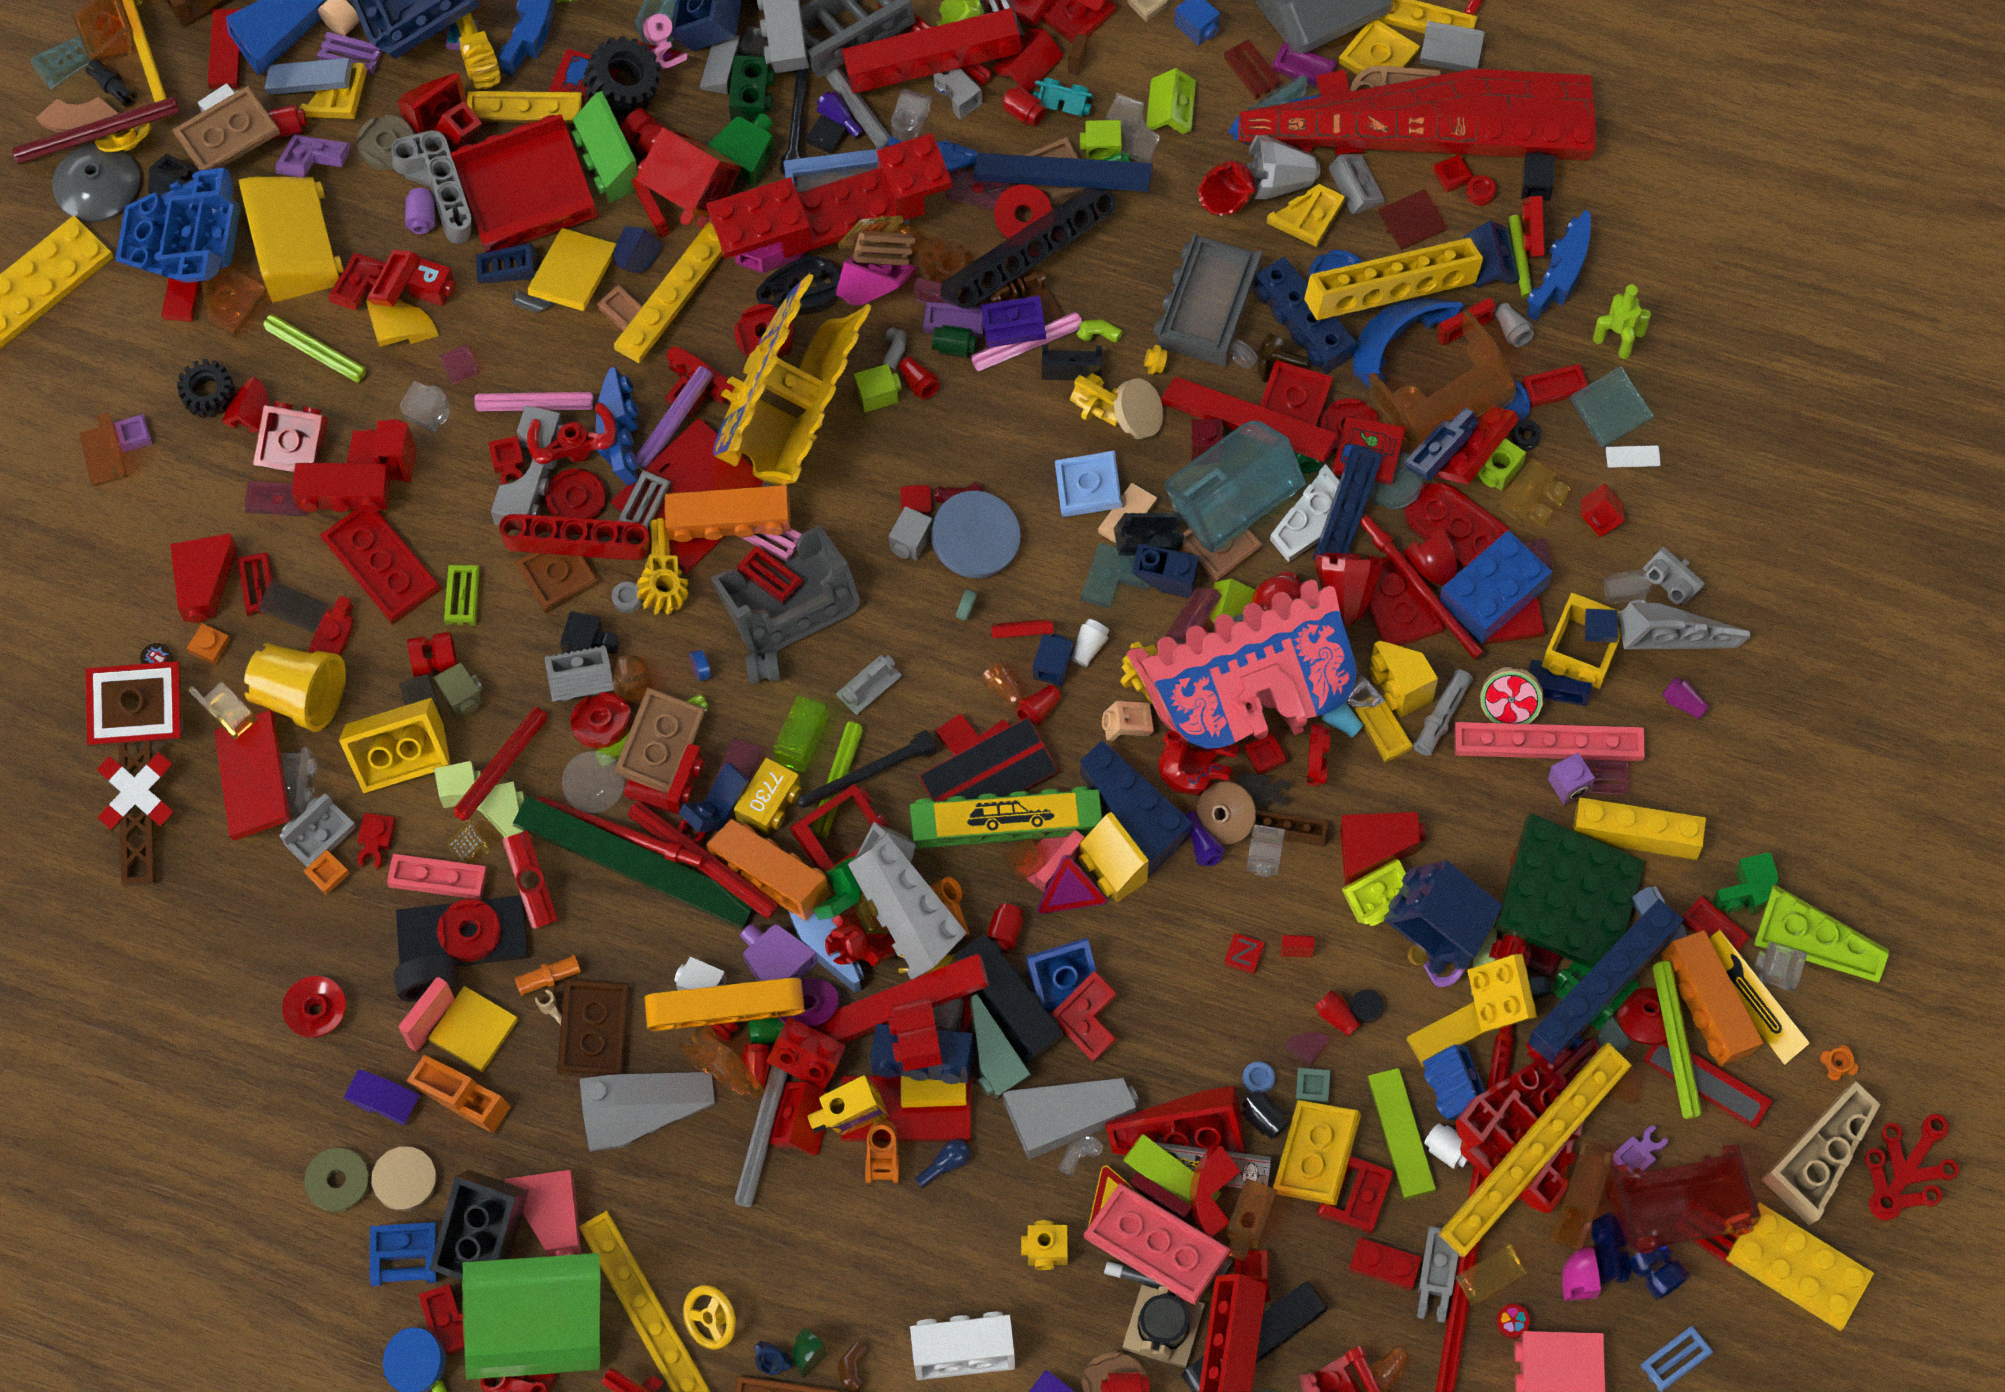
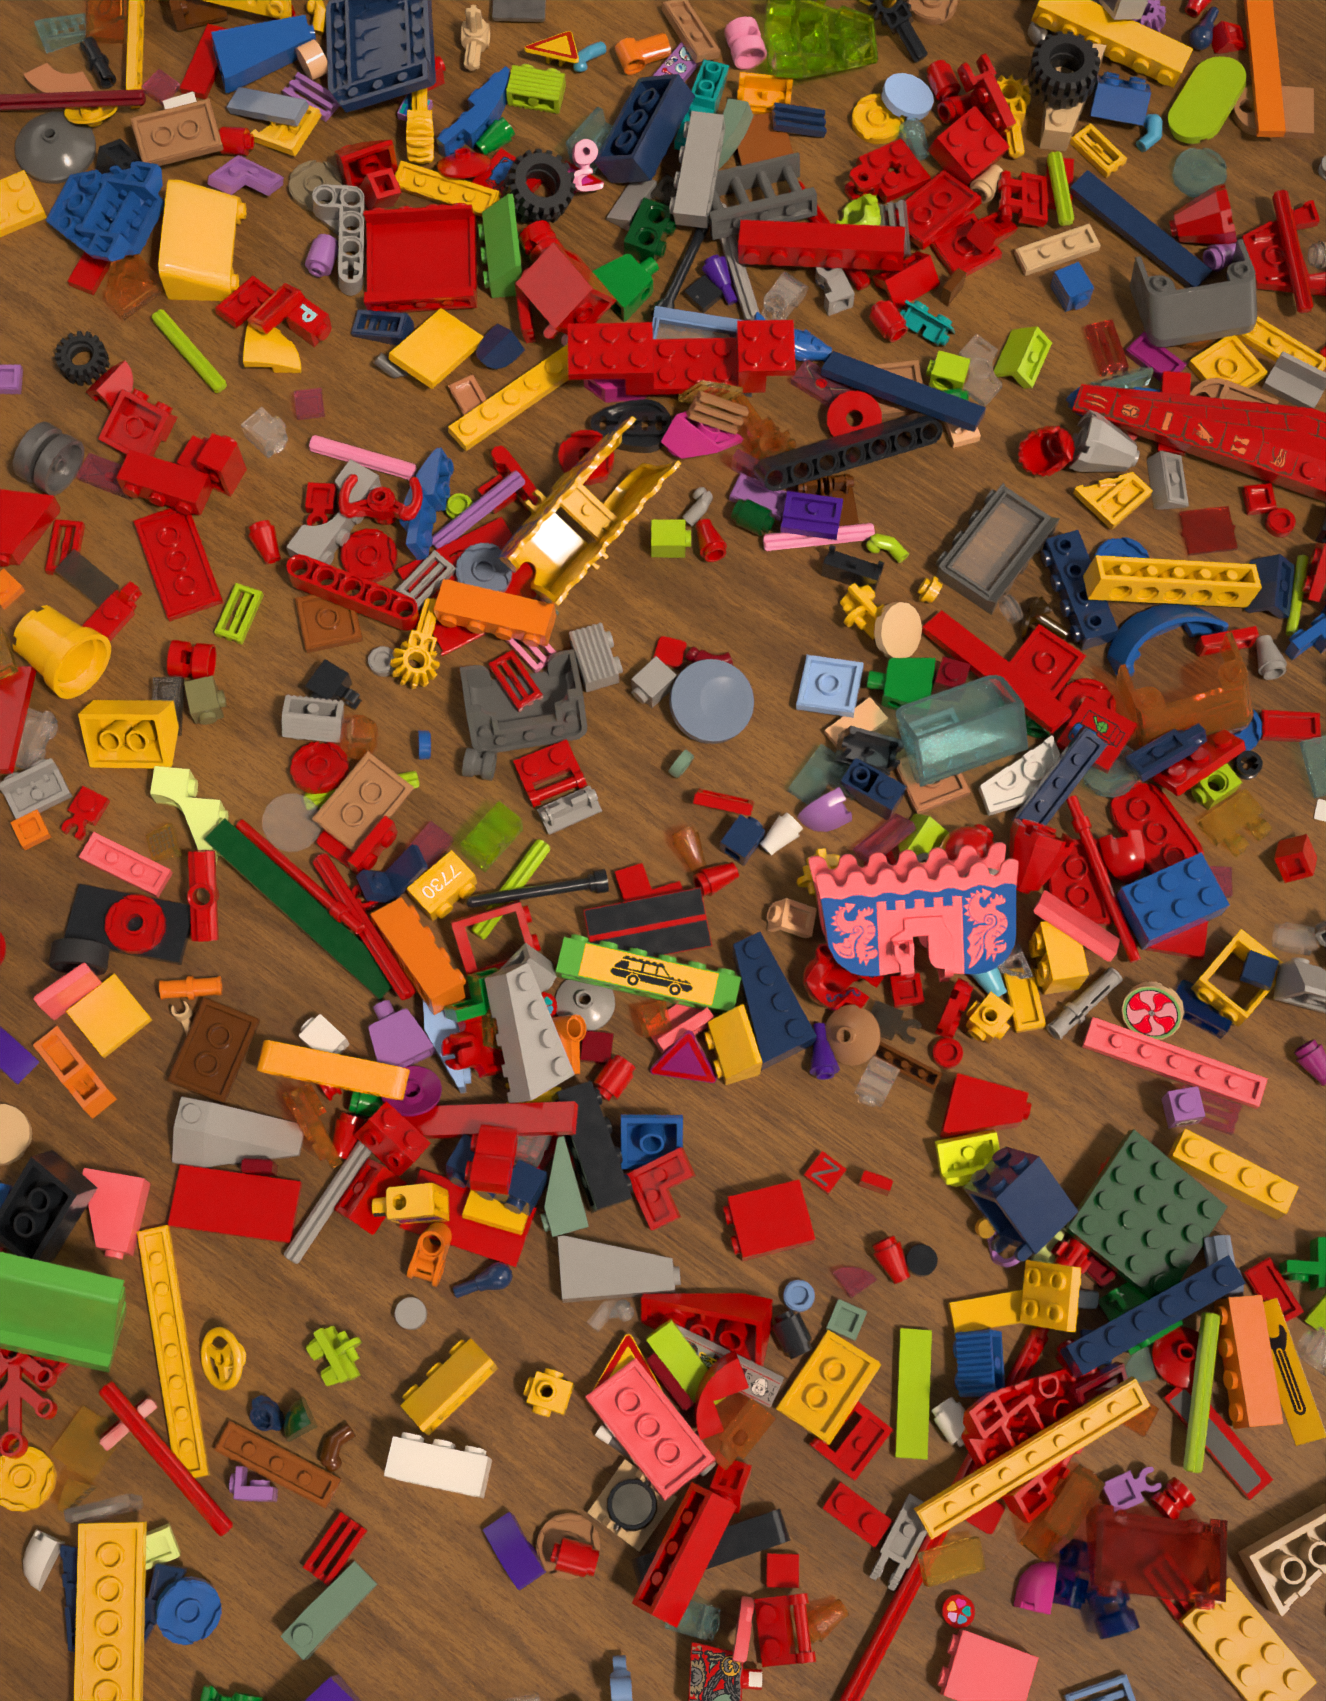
camera: 15 degrees right, 5 degrees up
red axle [454,707,547,821] -> none
none -> flat silver wheel [13,421,85,495]
none -> clear pink tile [141,69,180,106]
none -> red tile [168,1165,303,1244]
none -> dark red tile [241,1158,278,1176]
none -> red cone [248,520,281,565]
none -> lime hips [306,1326,362,1386]
none -> light grey tile [395,1297,427,1330]
none -> yellow slope [400,1338,499,1436]
none -> red dish [437,148,491,179]
none -> lime plate [446,493,473,520]
none -> sand blue tile [456,543,513,592]
none -> green cone [475,117,515,155]
none -> red plate [513,739,587,808]
none -> light grey dish [555,979,615,1031]
none -> light grey brick [569,623,623,692]
none -> dark red tile [580,1031,614,1065]
none -> red brick [722,1179,816,1262]
none -> red tile [766,1553,799,1588]
none -> medium lavender brick [797,787,852,832]
none -> green torso [866,658,936,719]
none -> red tile [932,1038,963,1069]
none -> light nougat tile [944,422,981,448]
none -> yellow brick [965,992,1015,1044]
none -> red piece [965,1501,1005,1534]
none -> coral tile [1033,890,1120,962]
none -> red wheel [1150,1477,1196,1523]

